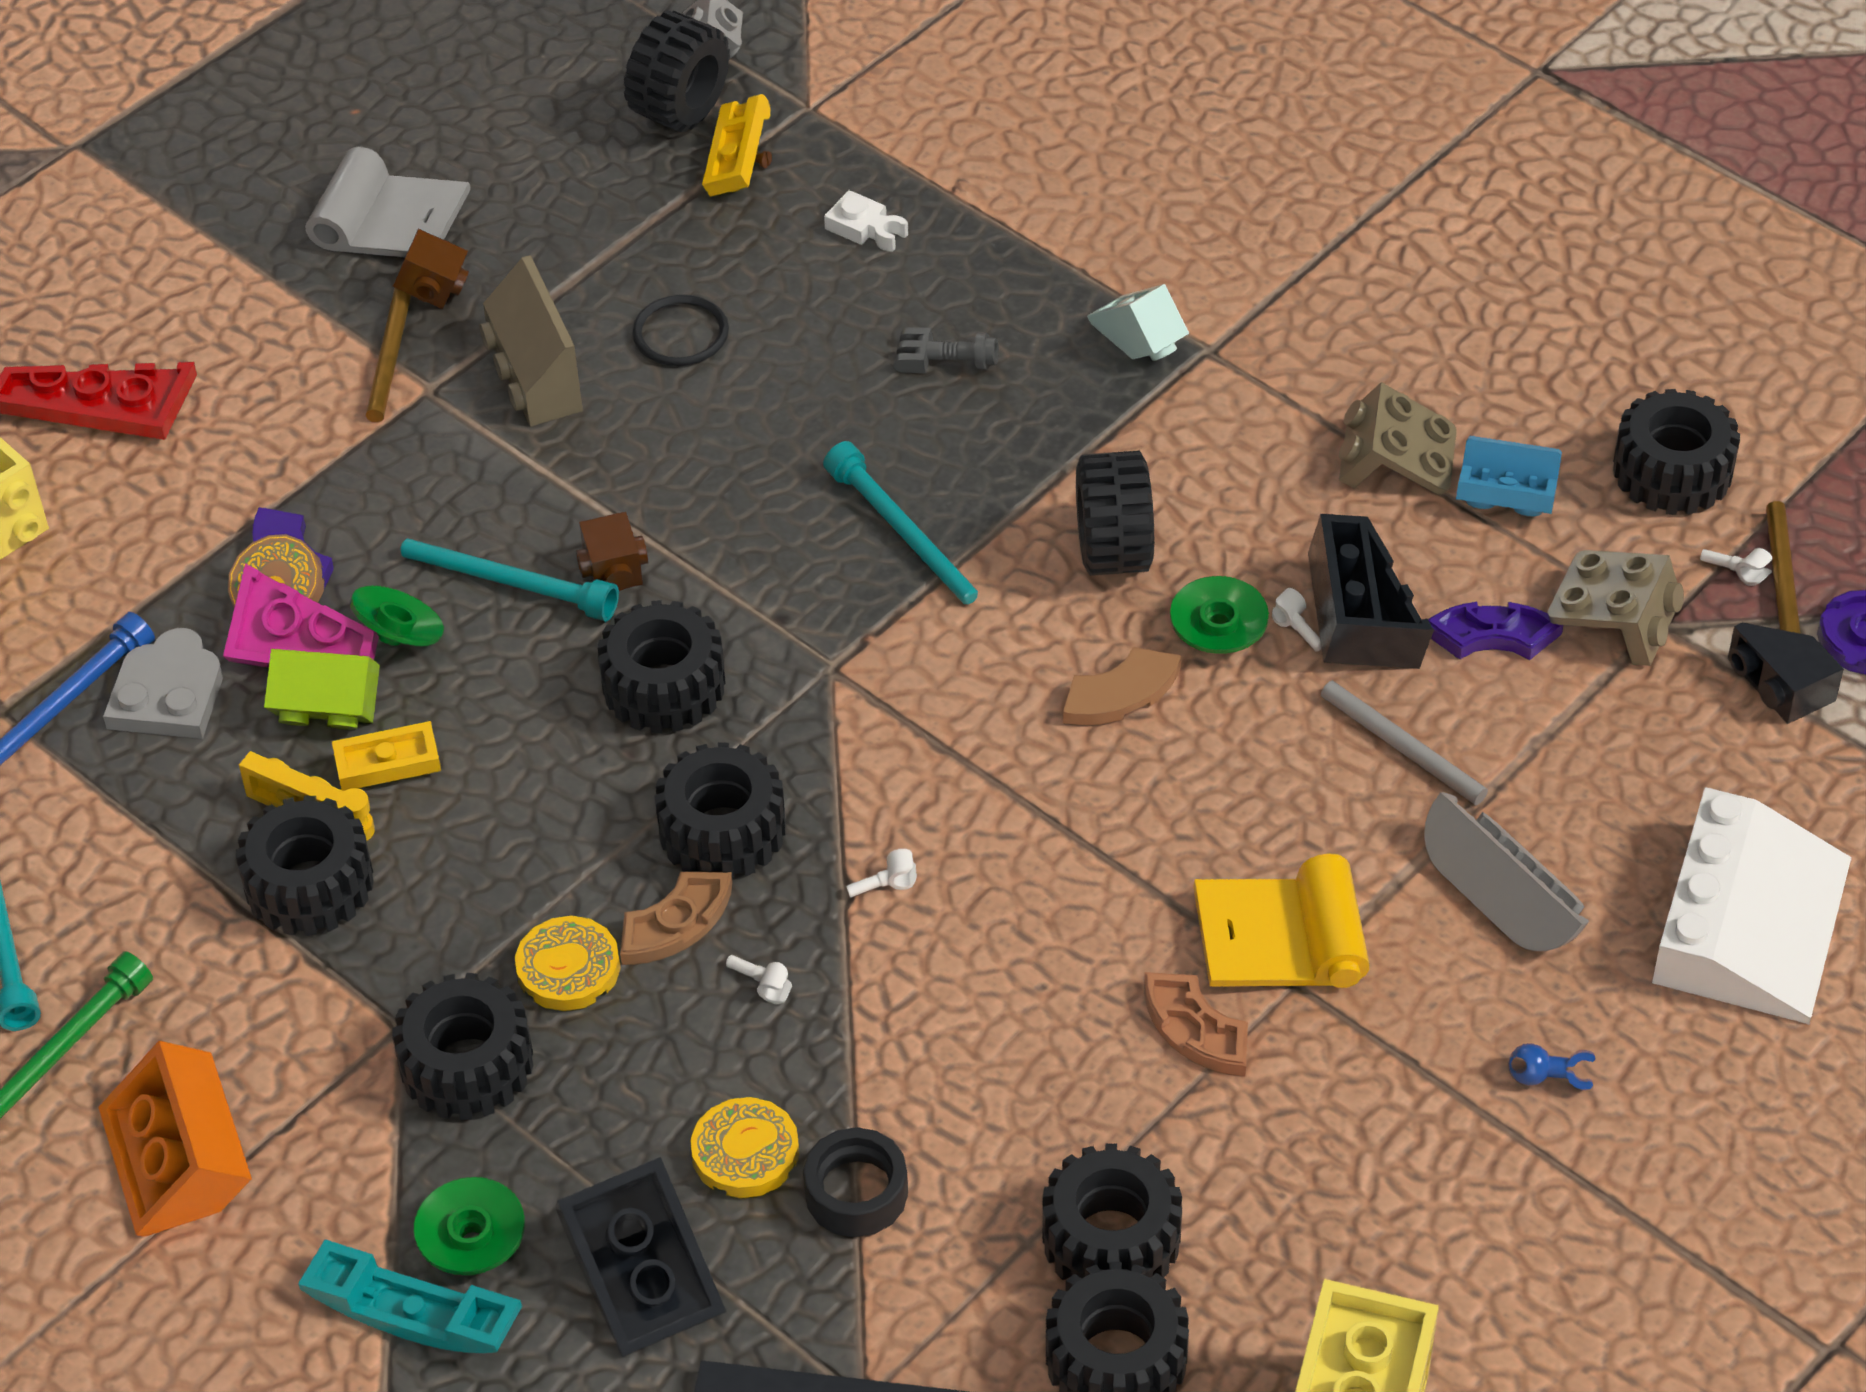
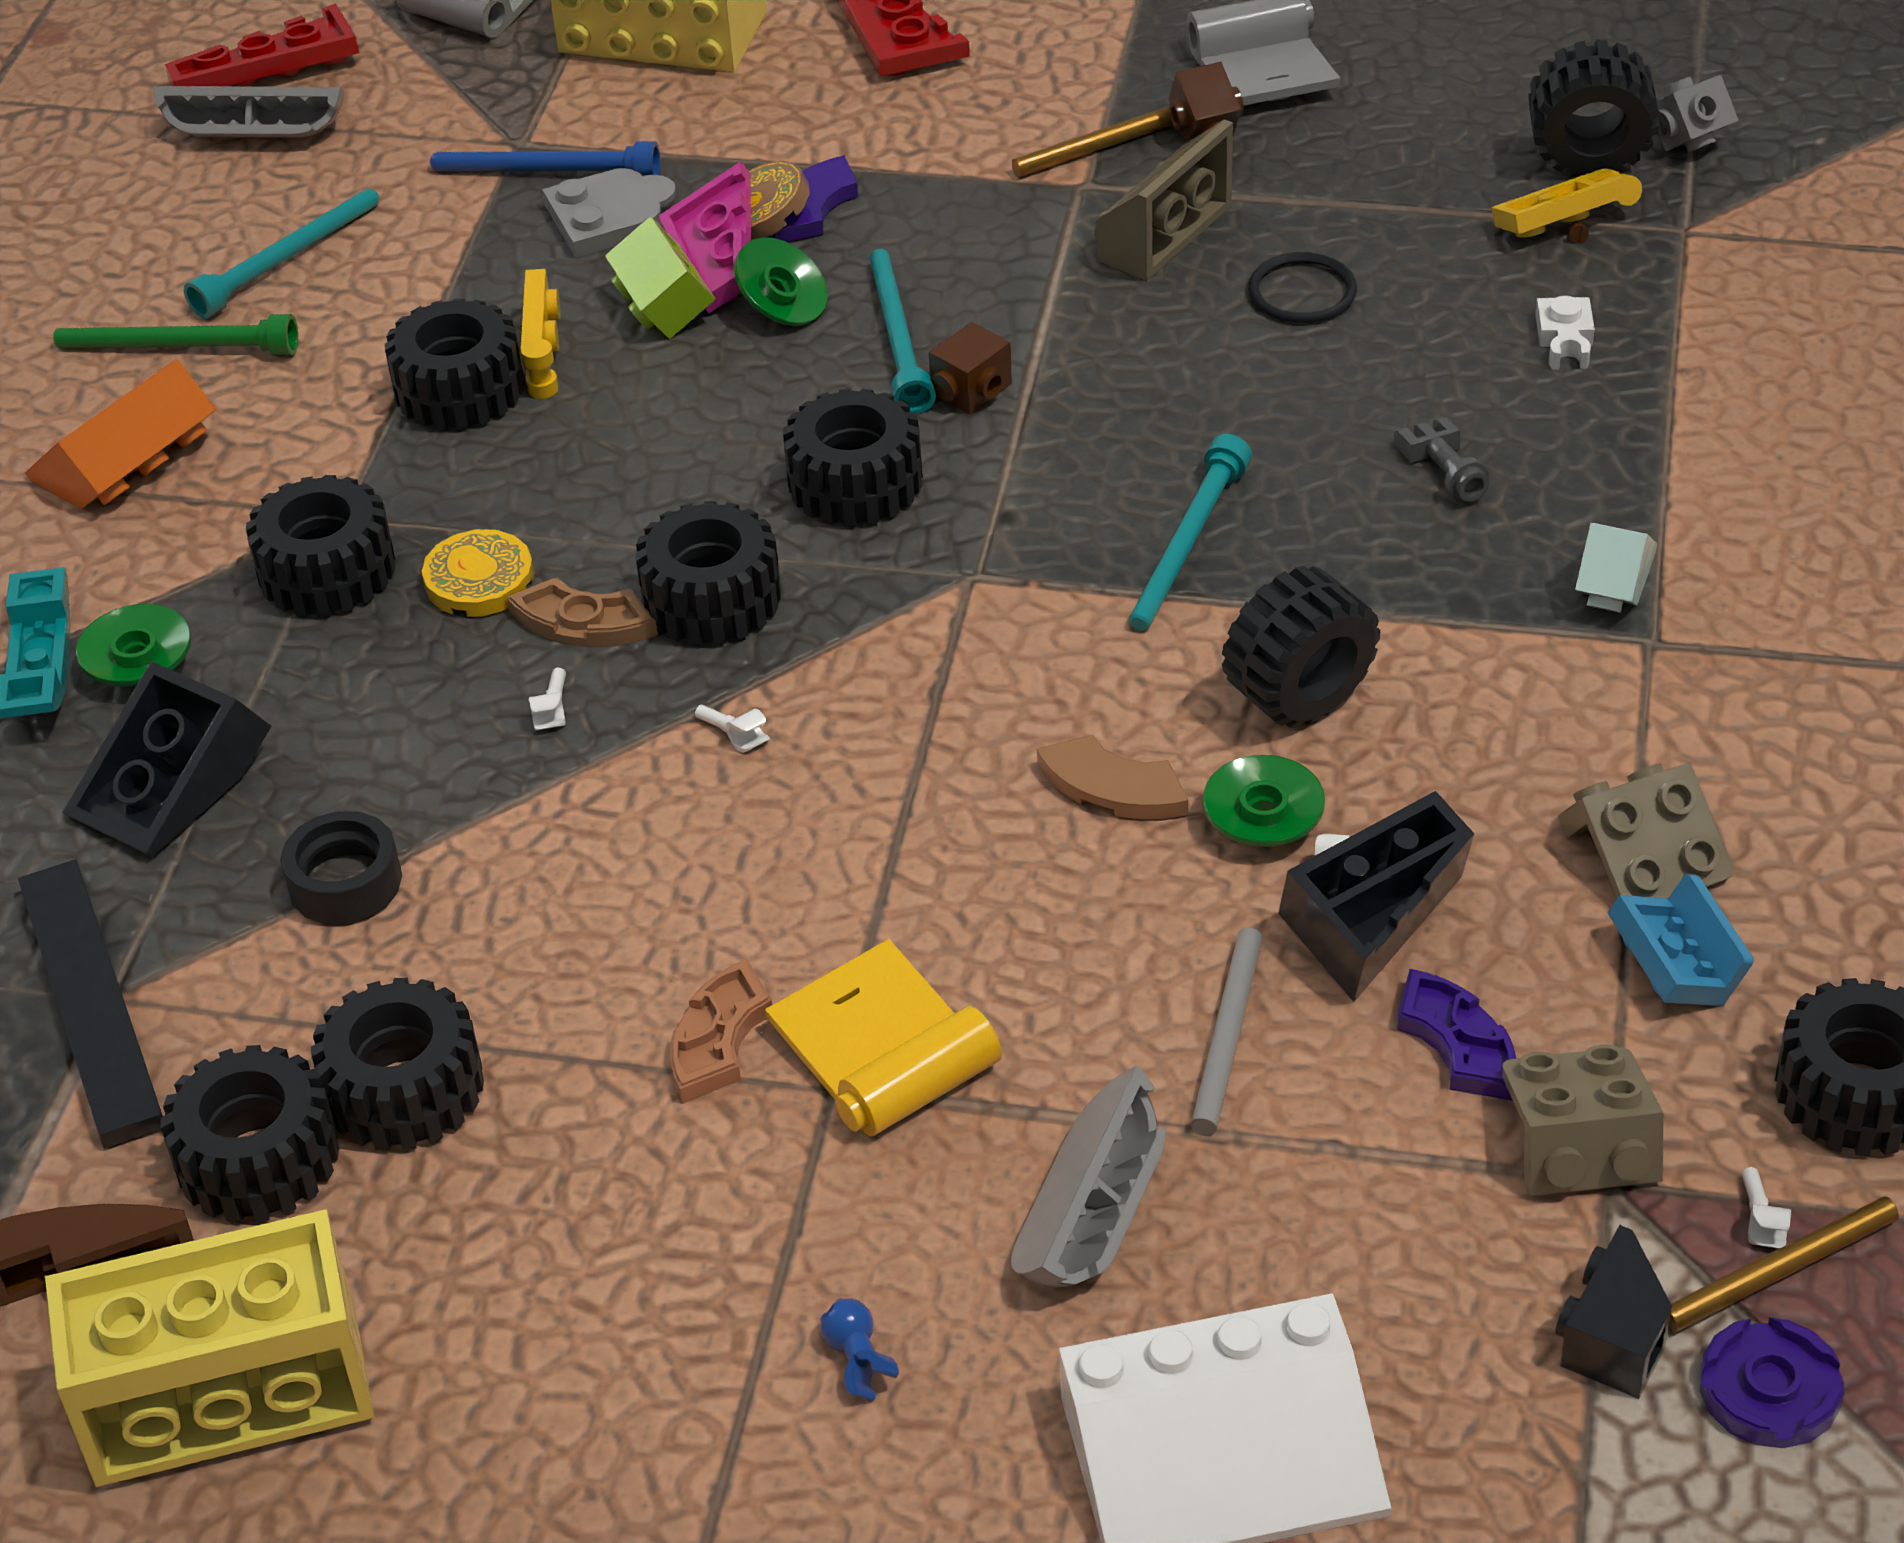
camera: 60 degrees right, 5 degrees down
yellow plate [332,721,441,791] -> none
tile [690,1097,800,1198] -> none

